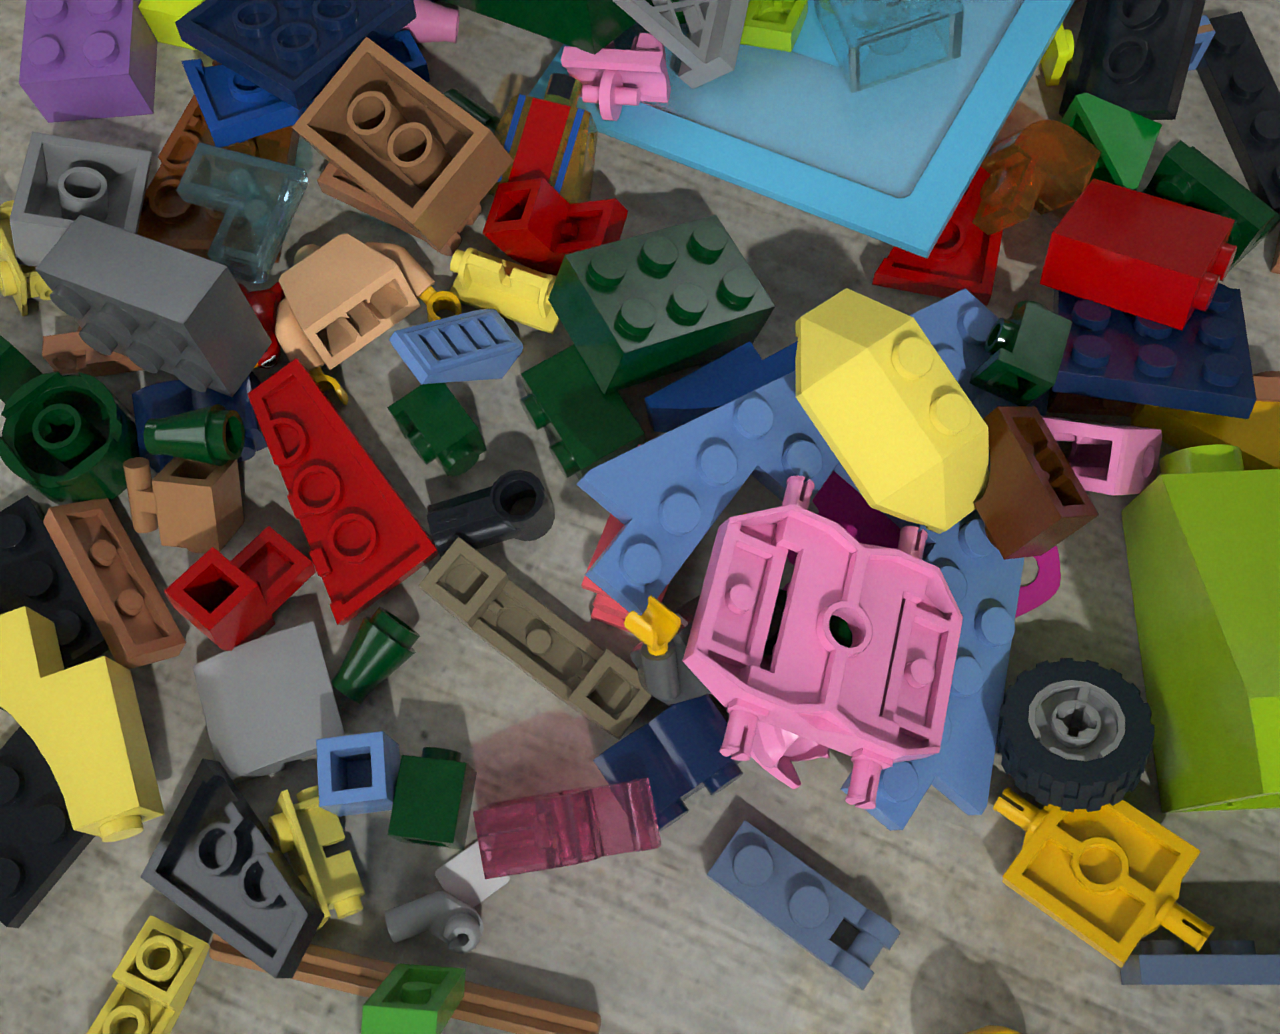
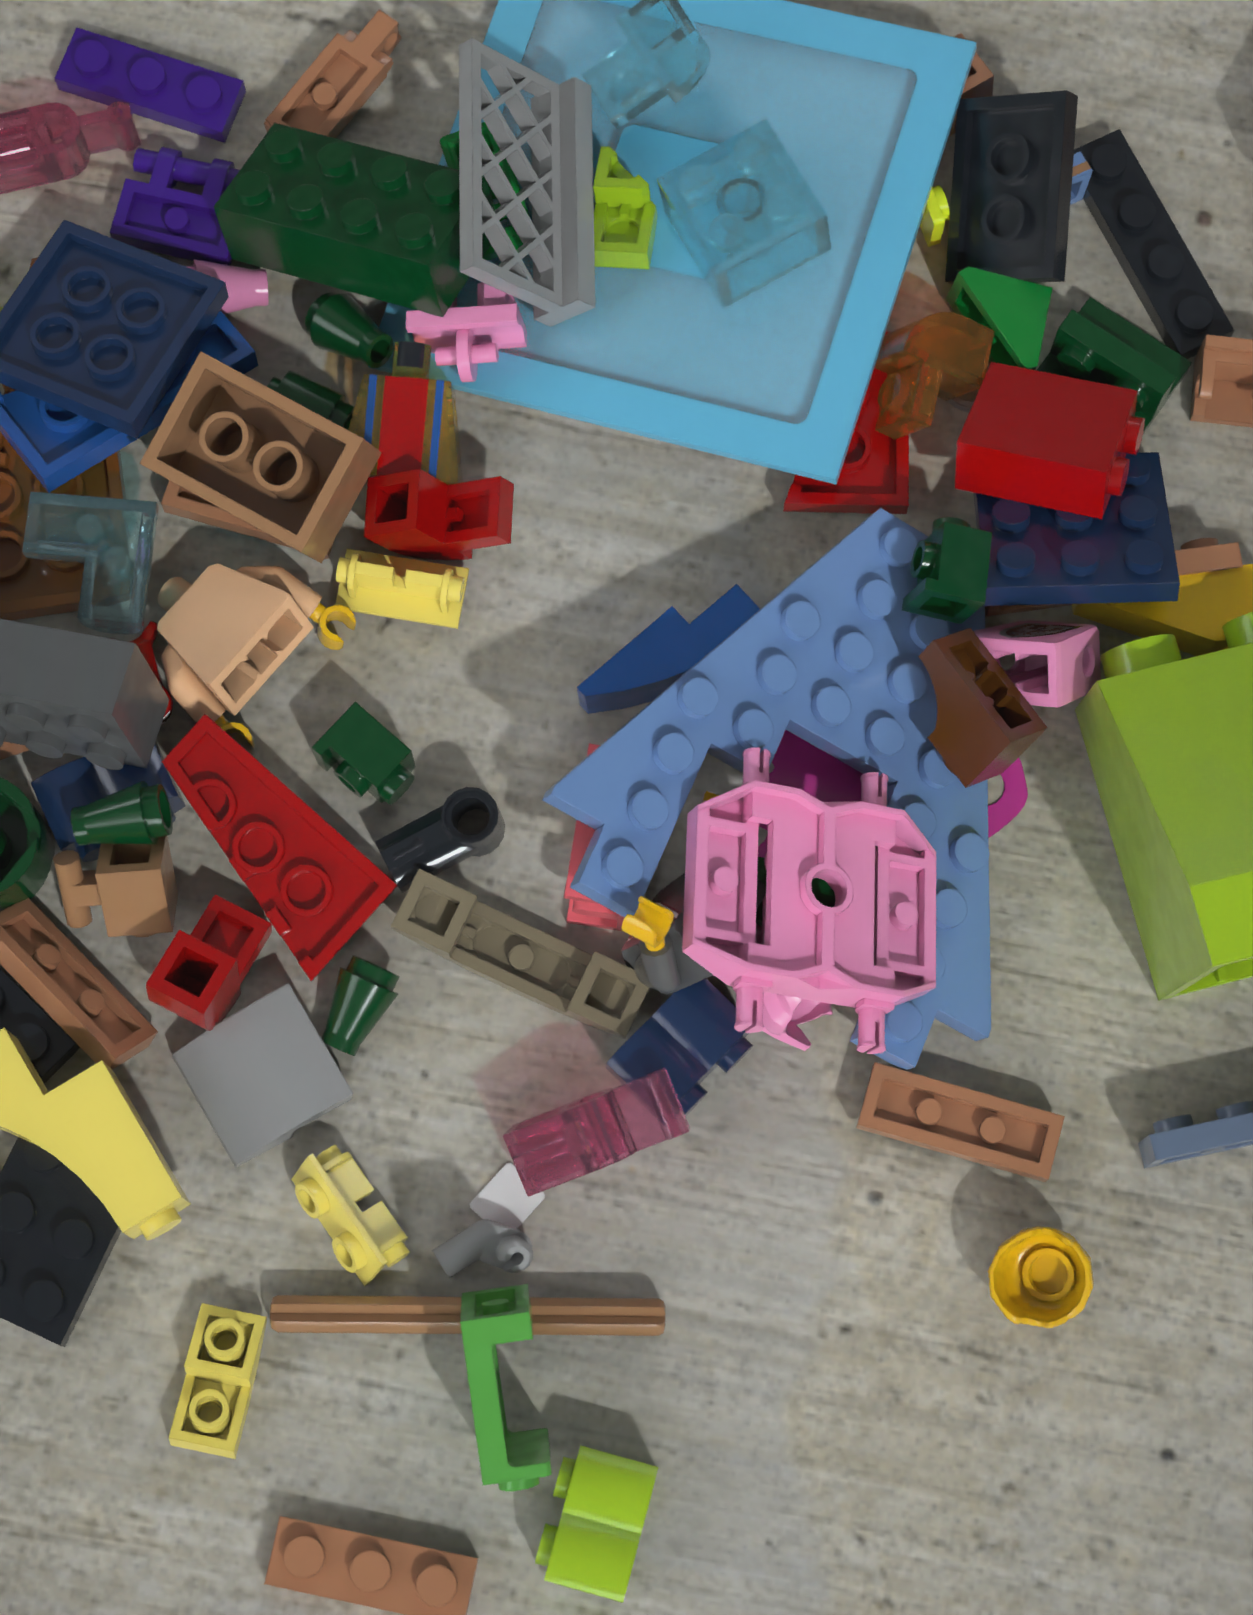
camera: 20 degrees left, 5 degrees up
black wing [141,758,324,979] -> none
medium blue brick [316,731,400,817] -> none
dark green brick [387,747,477,850] -> none
medium blue slope [389,309,523,384] -> none
dark green brick [519,344,646,480] -> none
dark green brick [548,215,776,395] -> none
sand blue plate [707,820,900,991] -> none
light yellow wedge [795,288,989,534] -> none
yellow plate [993,786,1215,968] -> none
black wheel [996,658,1154,812] -> none
none -> dark green cone [305,293,394,368]
none -> nougat plate [856,1062,1065,1182]

